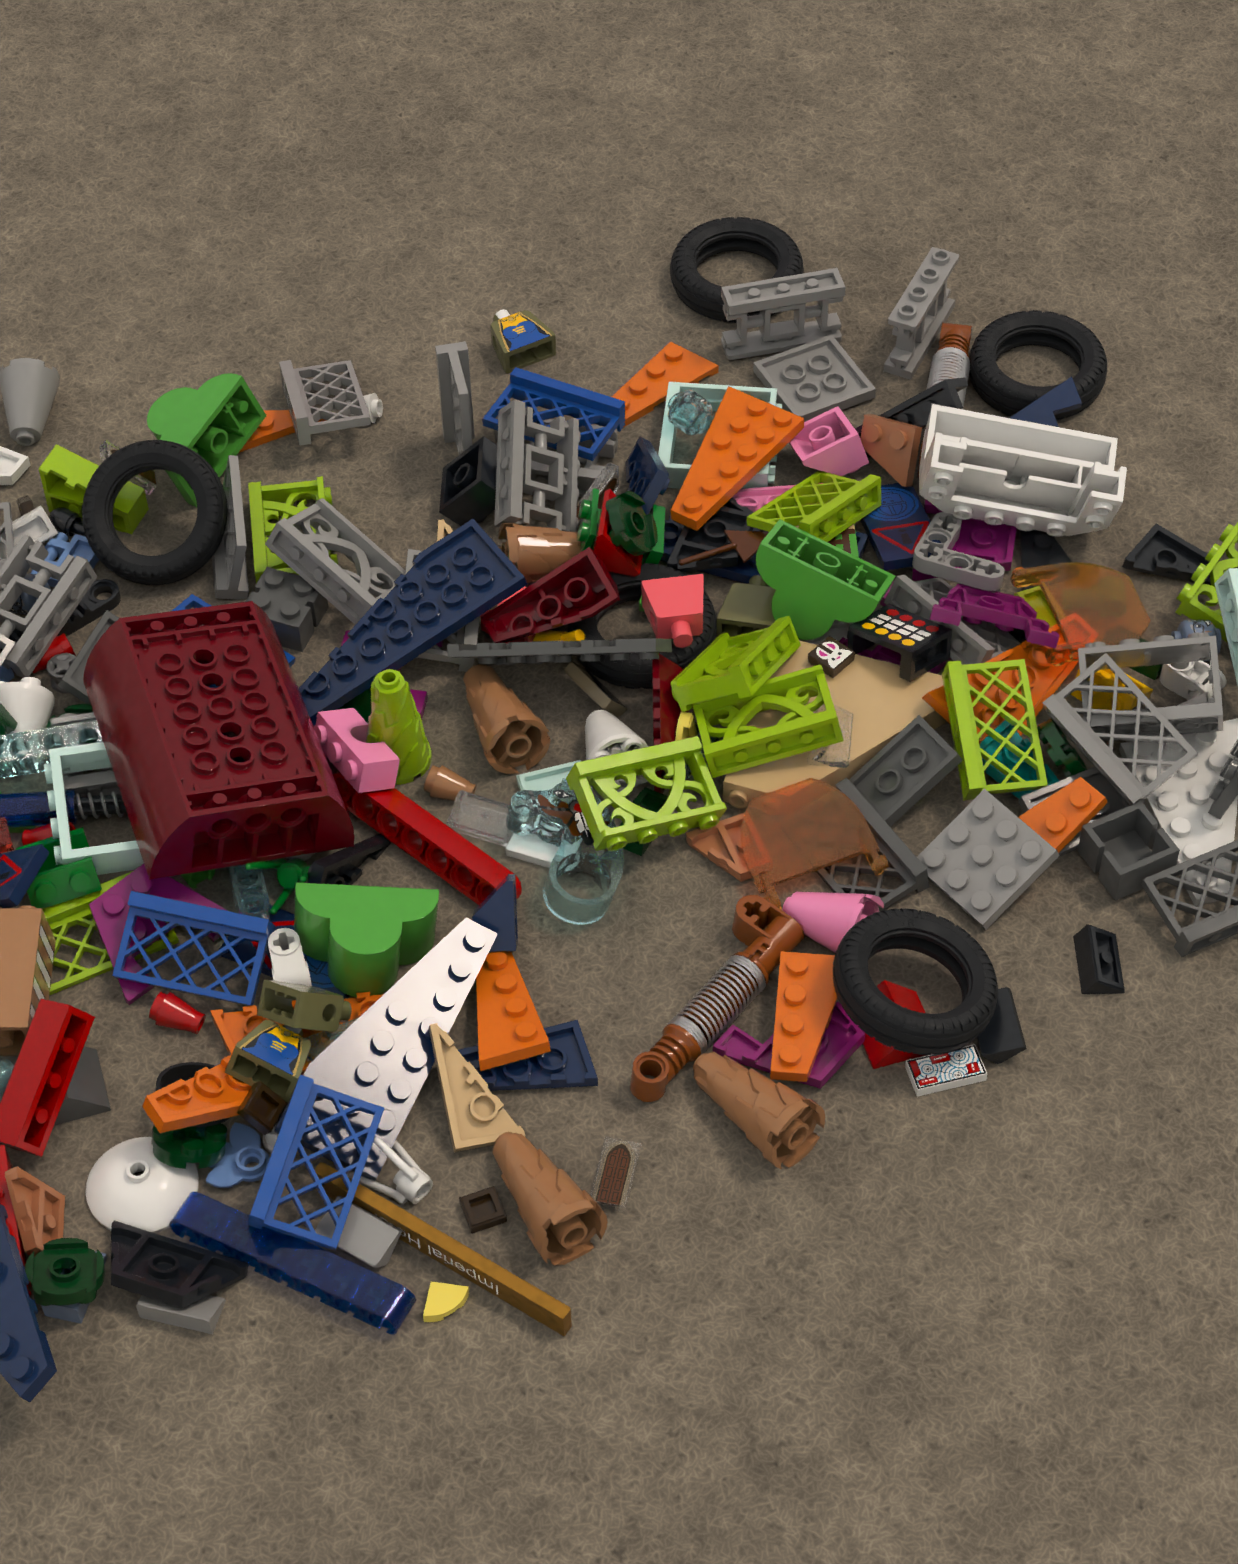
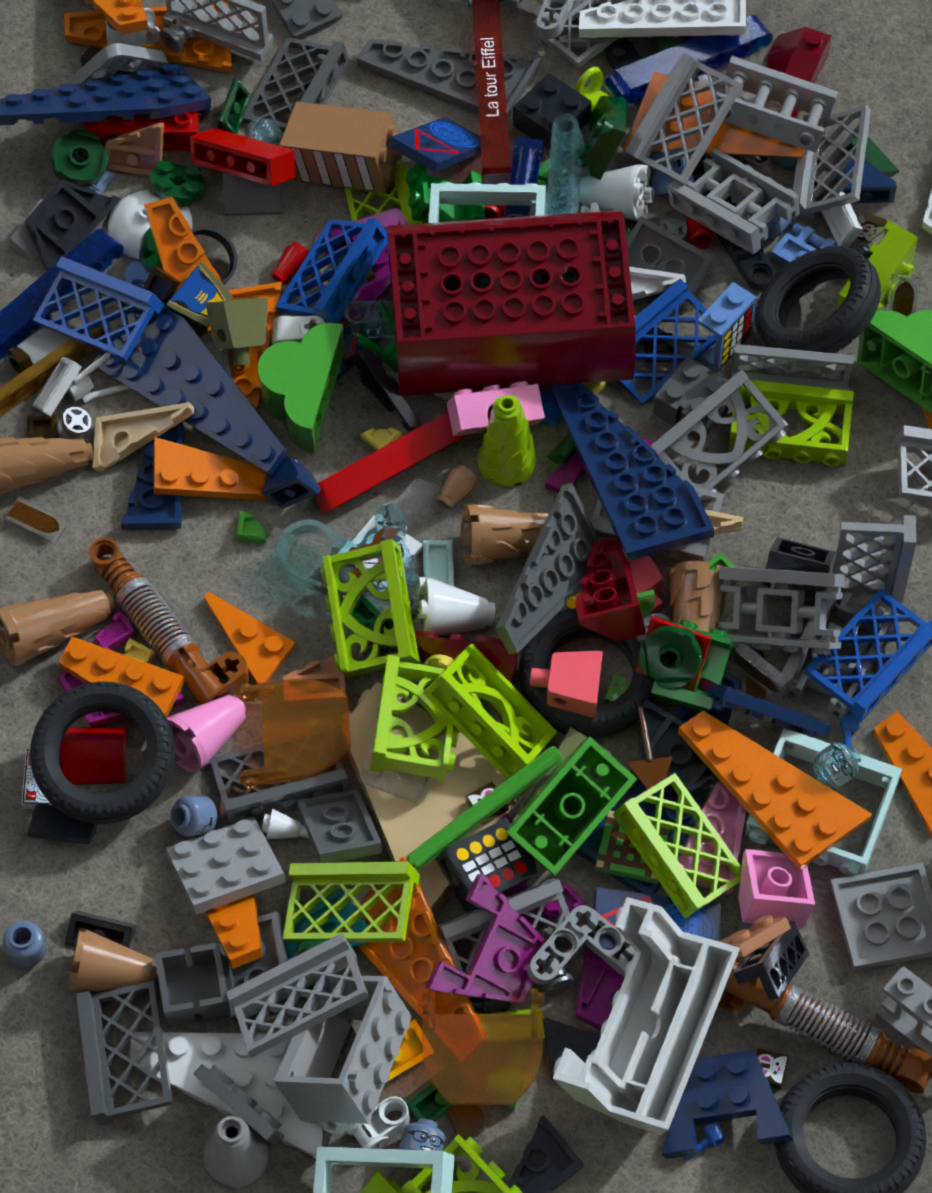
camera: 105 degrees right, 10 degrees up
none -> sand blue head [2,921,46,968]
none -> dark brown tile [8,347,33,374]
none -> white tile [33,357,82,416]
none -> flat silver wheel [56,407,91,439]
none -> medium nougat cone [67,928,157,993]
none -> light yellow tile [125,638,156,664]
none -> dark green plate [148,161,206,207]
none -> sand blue head [170,795,218,837]
none -> orange wing [204,592,296,690]
none -> bright green tile [236,511,266,543]
none -> white cone [261,809,309,839]
none -> light yellow tile [361,428,402,451]
none -> bright green axle [407,746,563,870]
none -> dark brown tile [447,1103,485,1141]
none -> medium blue panel [697,282,757,372]
none -> blue hand [840,713,859,751]

